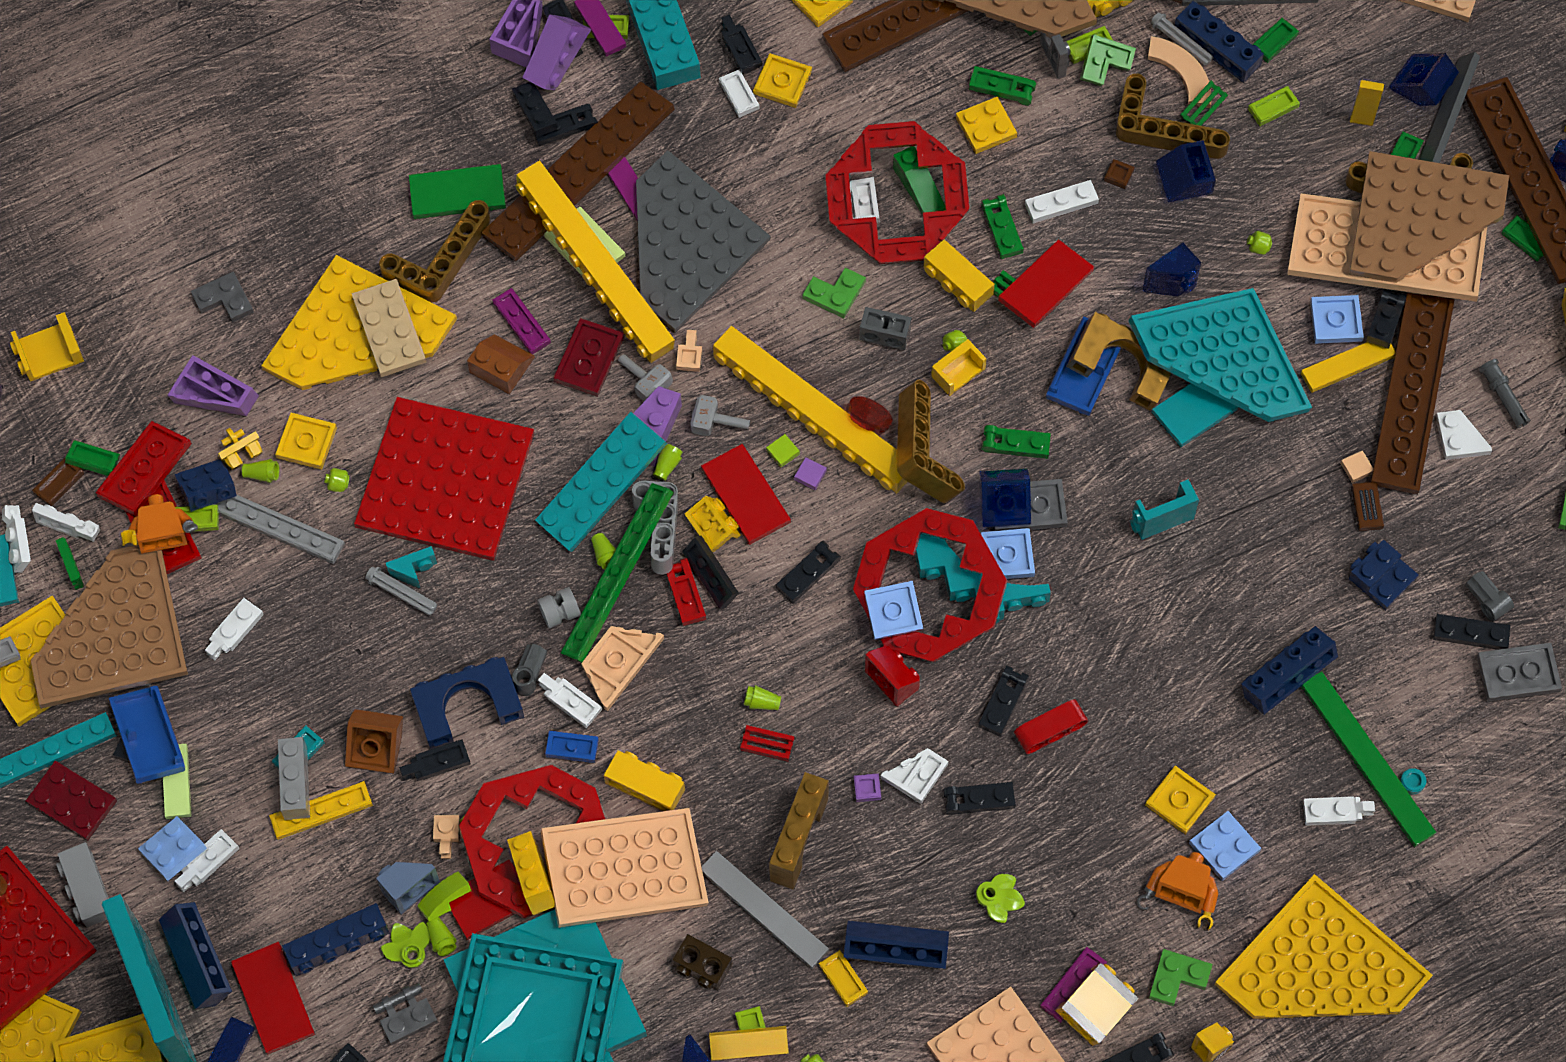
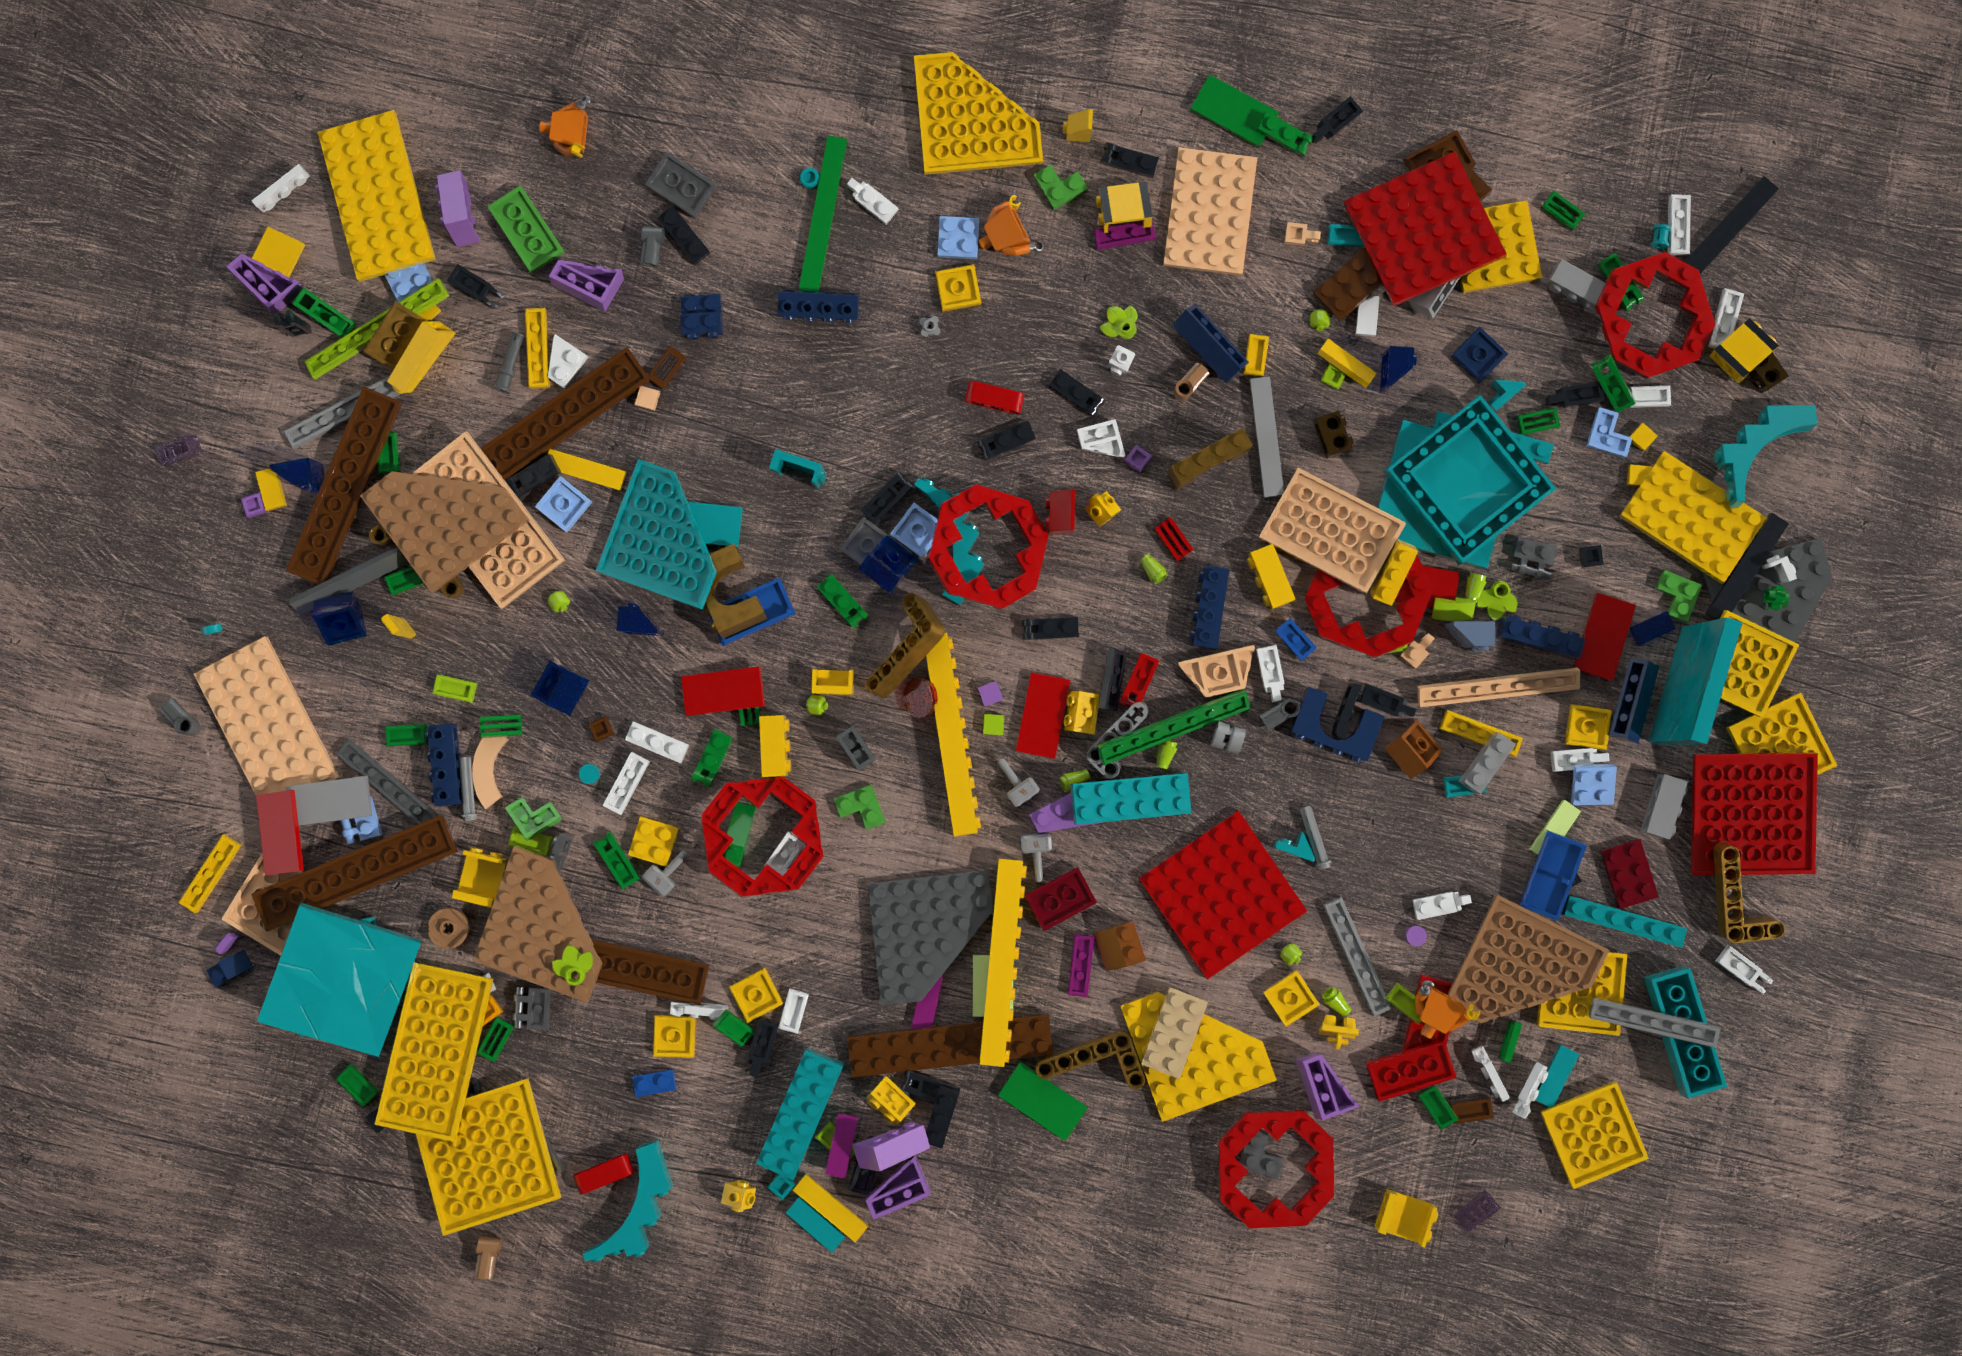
camera: 135 degrees left, 20 degrees up
dark blue plate [174,459,237,512] -> none
light nougat plate [676,330,702,372] -> none
light blue plate [864,581,923,640] -> none
pearl gold beam [1116,73,1230,159] -> none
none -> yellow tile [525,308,550,389]
none -> medium lavender wedge [549,260,624,312]
none -> teal tile [579,764,600,784]
none -> white plate [603,752,650,815]
none -> light grey piece [642,849,689,897]
none -> white hinge [670,1001,728,1020]
none -> green tile [713,1009,756,1047]
none -> black plate [861,471,914,525]
none -> yellow bracket [866,1076,916,1125]
none -> light grey plate [919,316,940,337]
none -> yellow brick [1084,491,1121,527]
none -> white bracket [1108,345,1135,376]
none -> medium nougat piece [1173,362,1210,401]
none -> dark blue brick [1189,565,1229,650]
none -> red plate [1218,1109,1334,1229]
none -> black hinge [1331,683,1362,738]
none -> medium lavender tile [1405,925,1427,946]
none -> light nougat plate [1417,667,1580,707]
none -> yellow tile [1565,704,1612,750]

